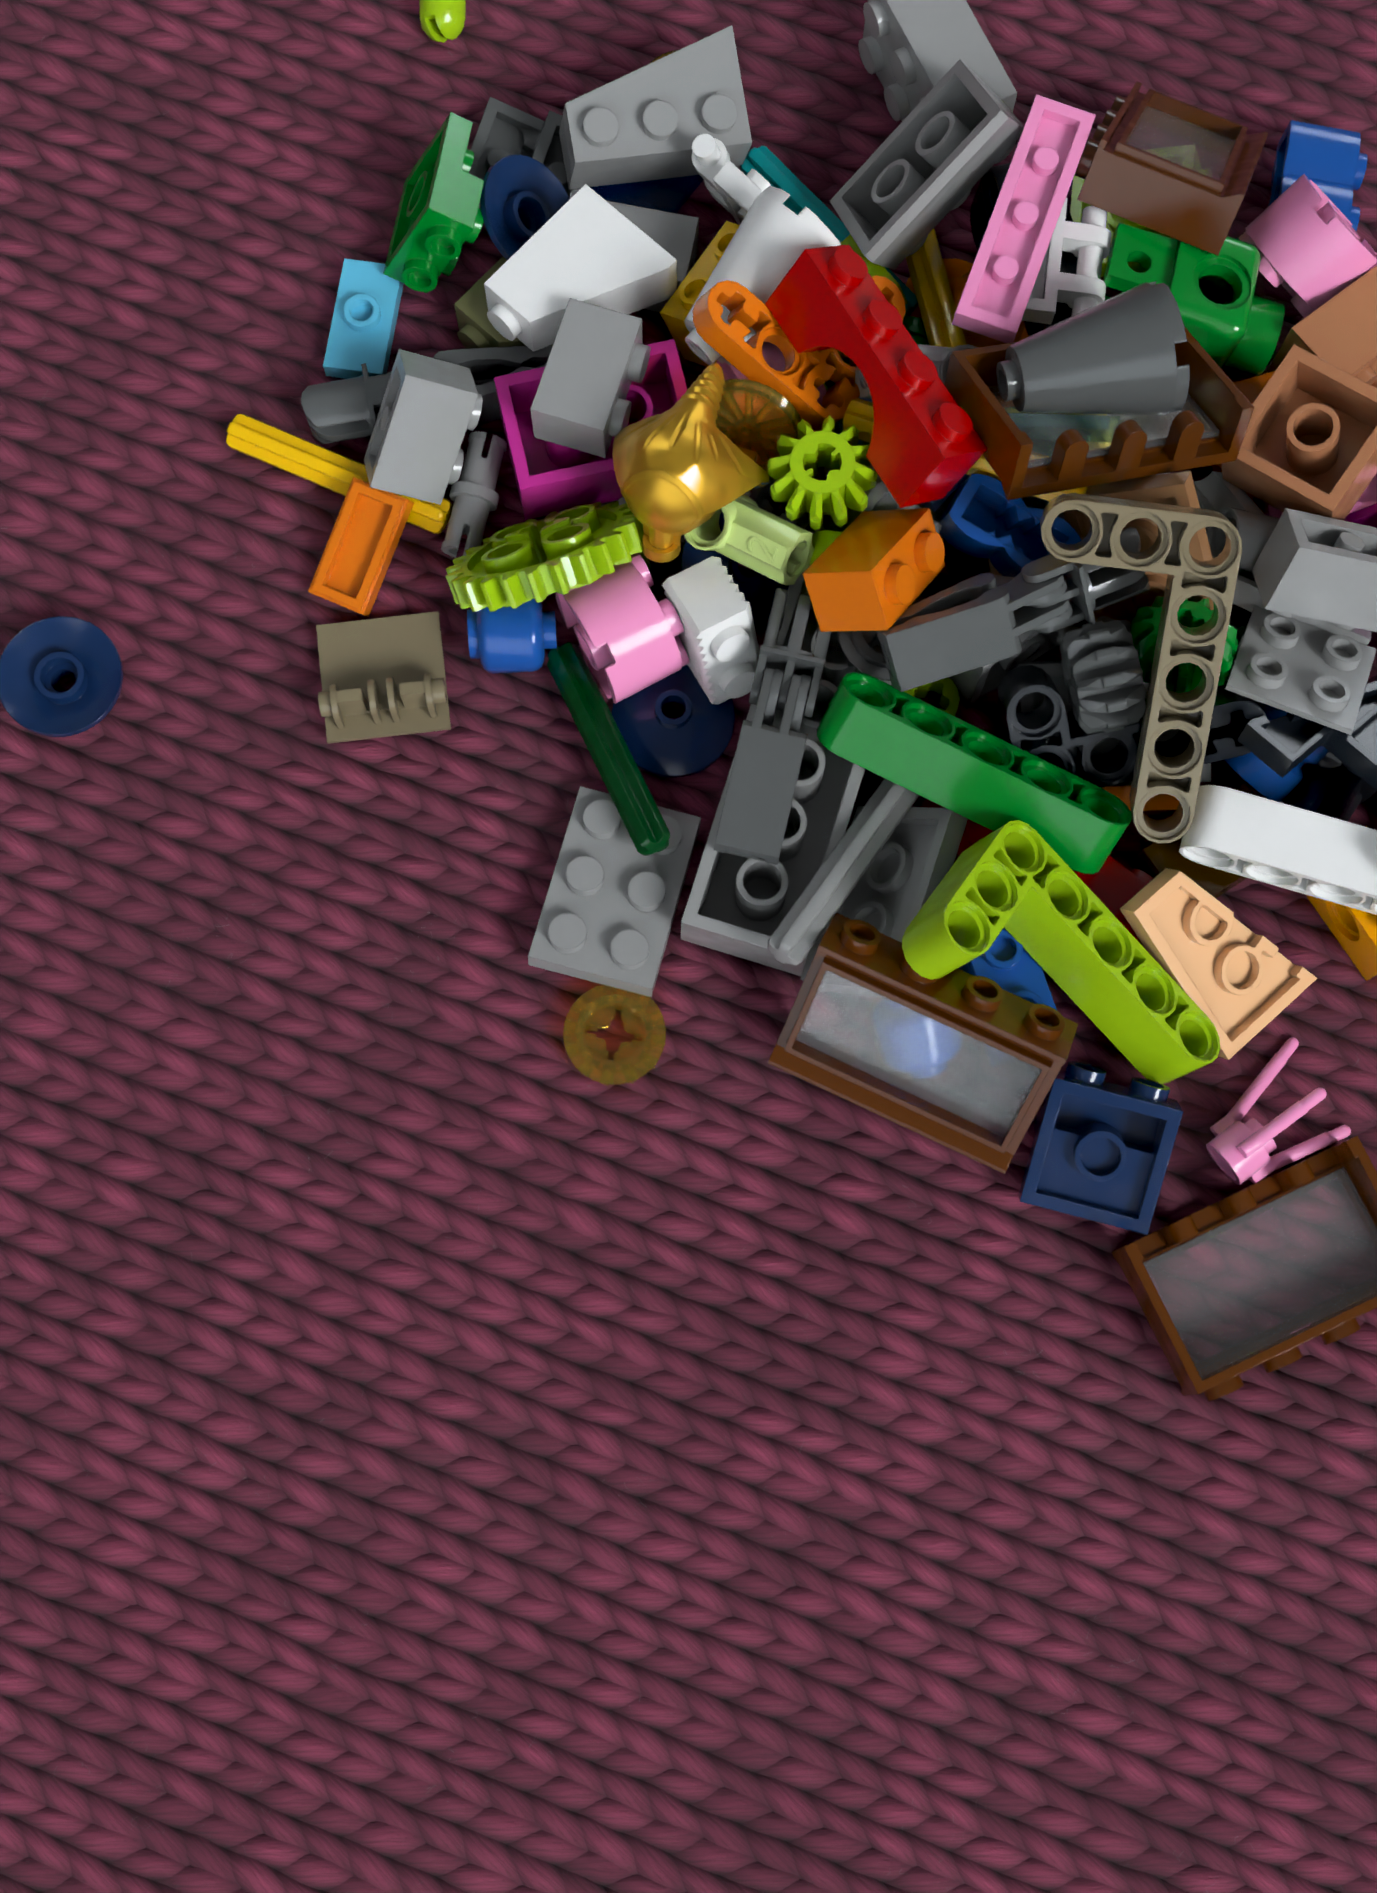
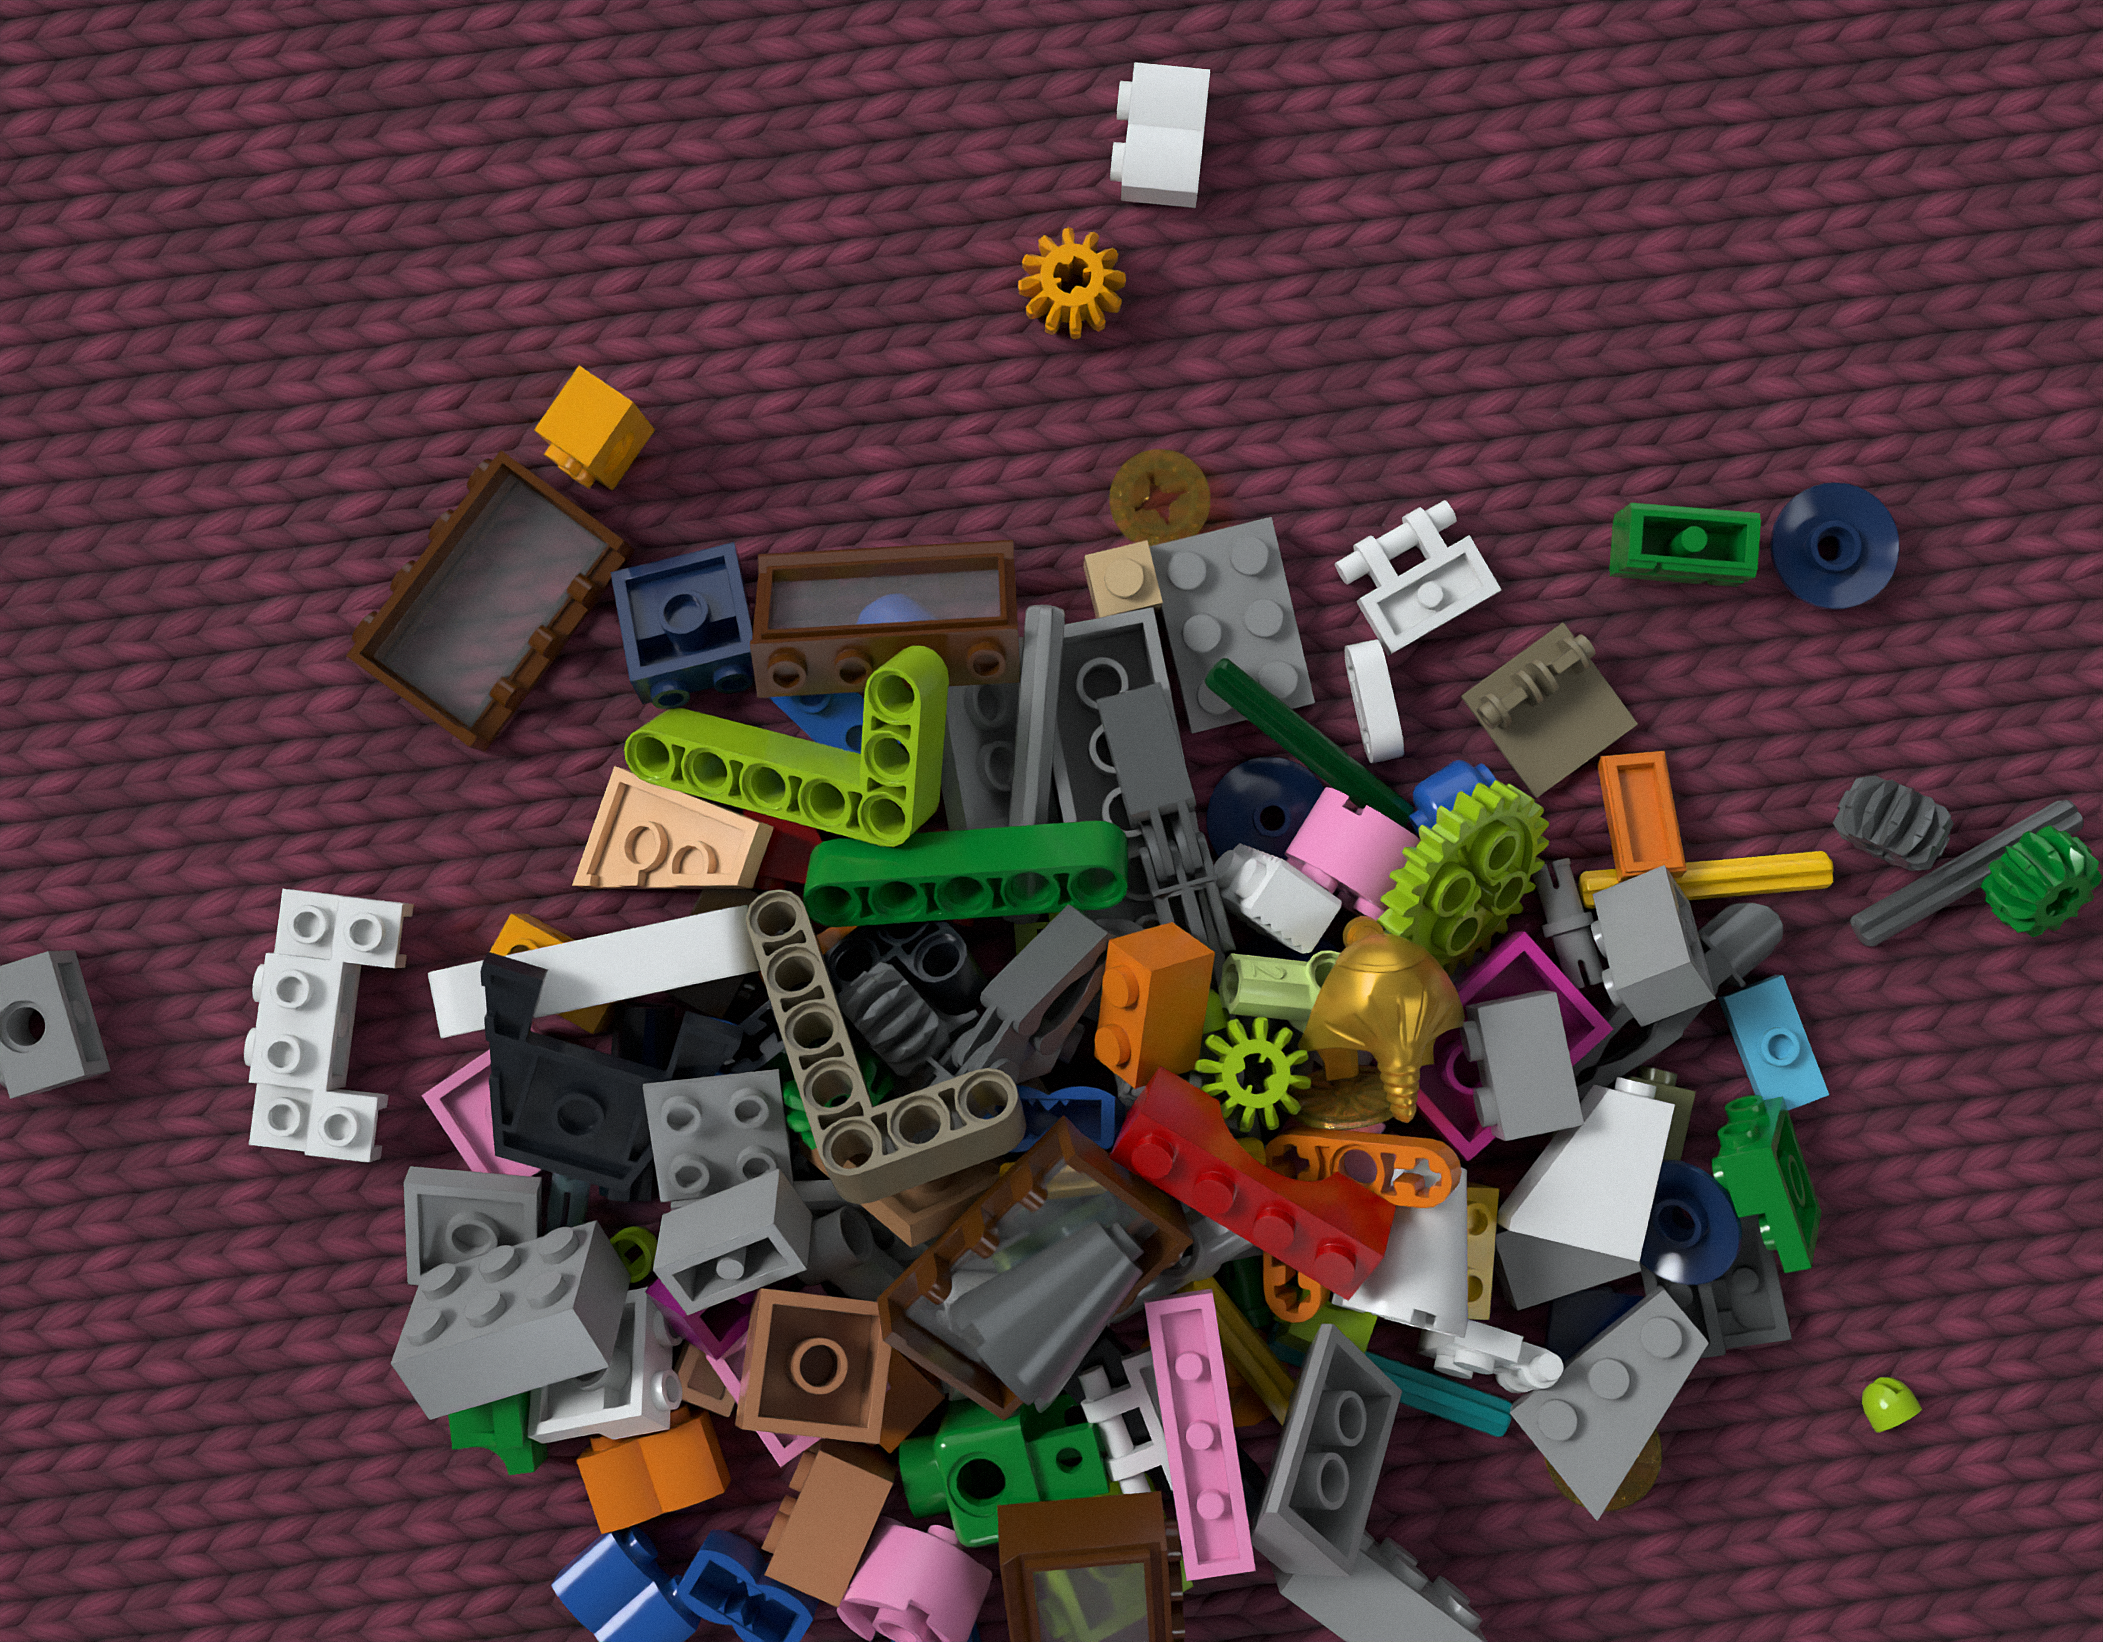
camera: 150 degrees right, 10 degrees up
bright pink plant [1206,1037,1351,1185] -> none
none -> light orange brick [534,366,655,491]
none -> light orange gear [1018,227,1126,340]
none -> tan brick [1083,540,1163,618]
none -> white brick [1110,62,1210,208]
none -> white plate [1335,500,1501,656]
none -> white beam [1345,639,1404,763]
none -> green brick [1609,503,1761,587]
none -> dark grey gear [1833,775,1954,871]
none -> dark grey axle [1850,800,2084,946]
none -> green gear [1981,825,2103,937]

